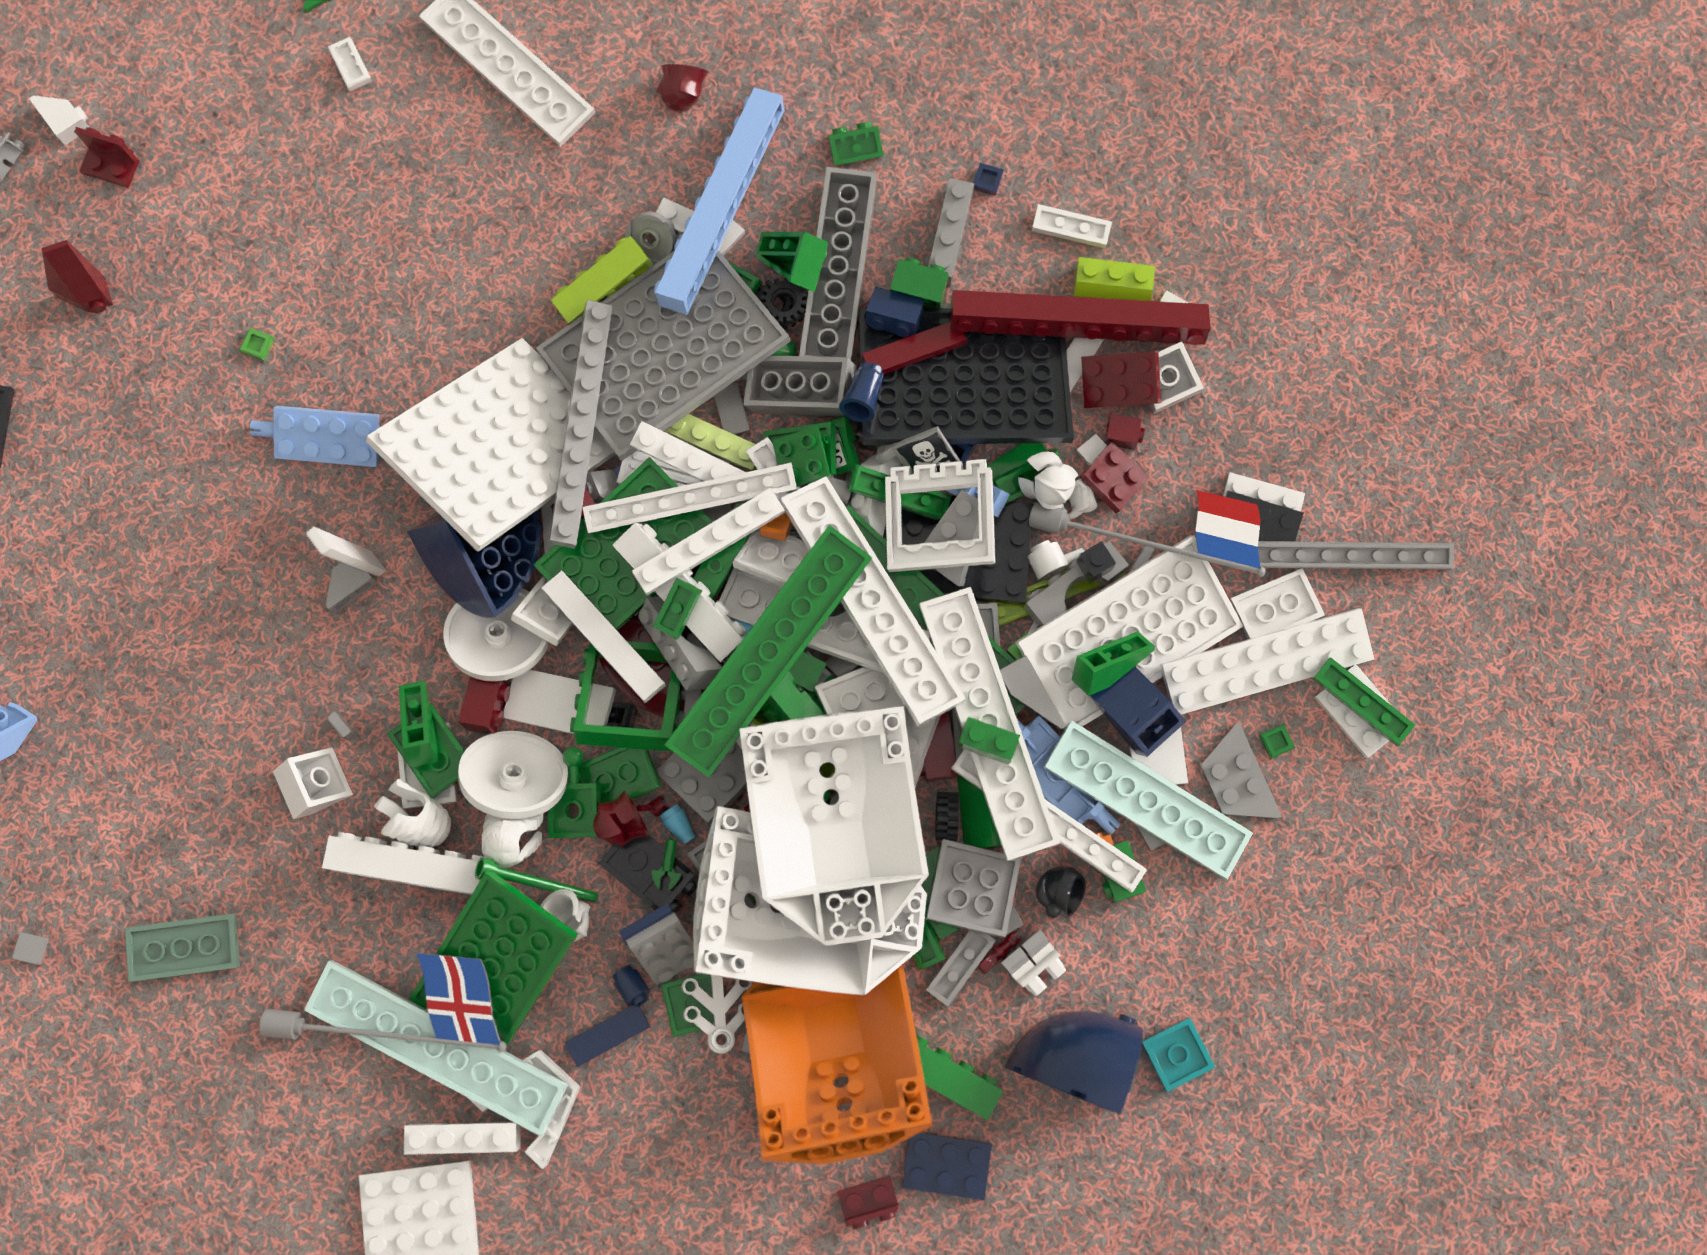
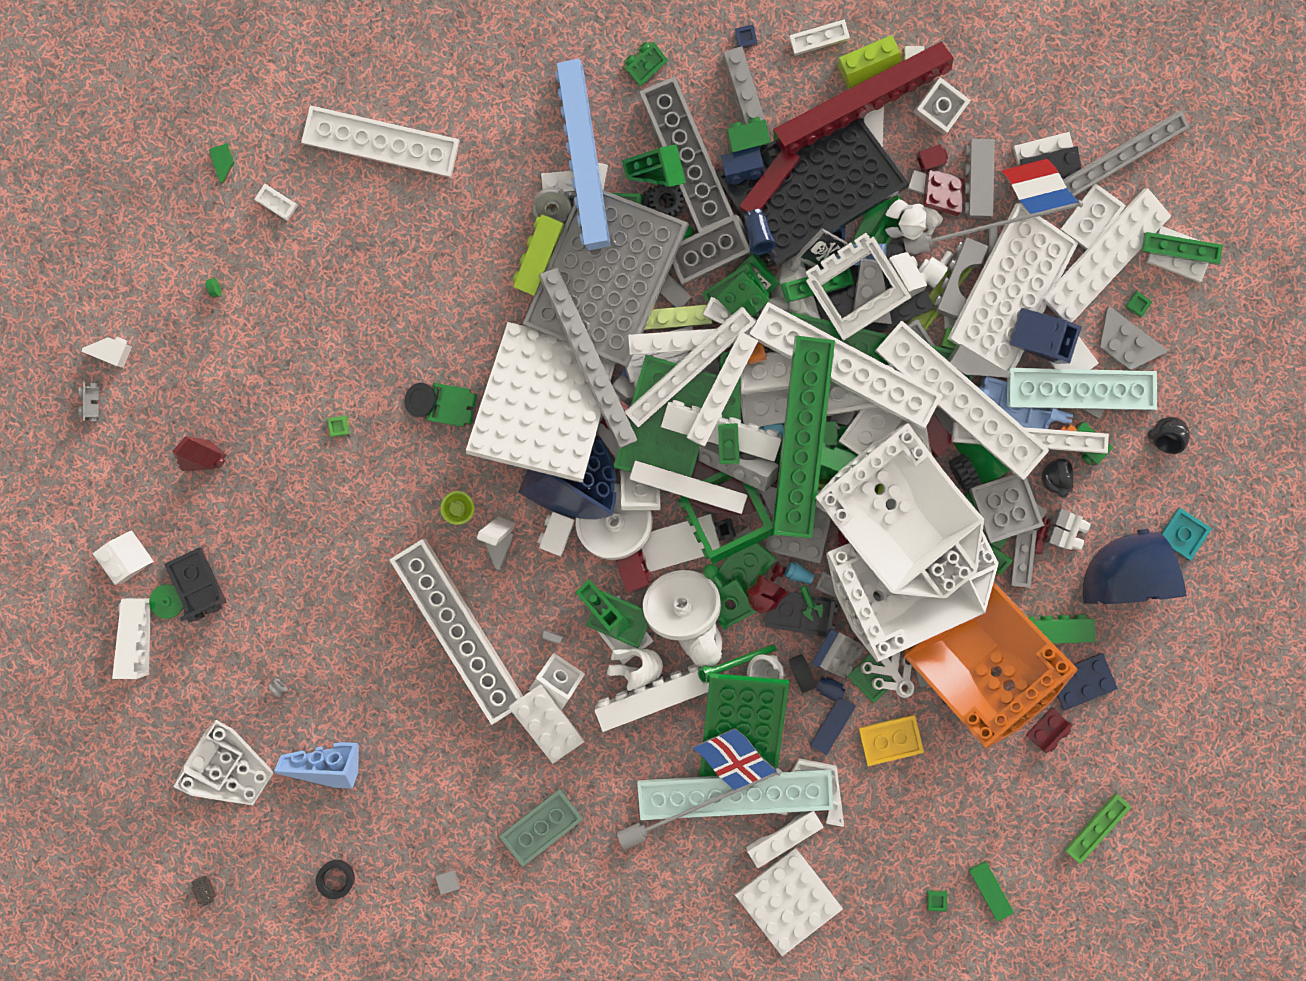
camera: 25 degrees left, 10 degrees up
dark red bracket [74,127,140,188] -> none
light blue plate [250,406,380,467] -> none
dark red helmet [656,64,709,112] -> none
green brick [956,717,1020,765] -> none
green slope [1072,631,1155,696] -> none
black brick [1076,541,1116,584] -> none
dark red plate [1081,351,1161,408] -> none
none -> green tile [205,278,222,298]
none -> white brick [389,539,523,725]
none -> black piece [405,383,436,417]
none -> green plate [426,383,477,427]
none -> lime helmet [440,491,475,525]
none -> white plate [509,684,584,764]
none -> white brick [537,512,575,556]
none -> black tyre [788,654,816,693]
none -> yellow plate [858,714,924,766]
none -> white slope [888,252,927,297]
none -> light grey brick [963,139,995,220]
none -> black piece [1148,417,1190,454]

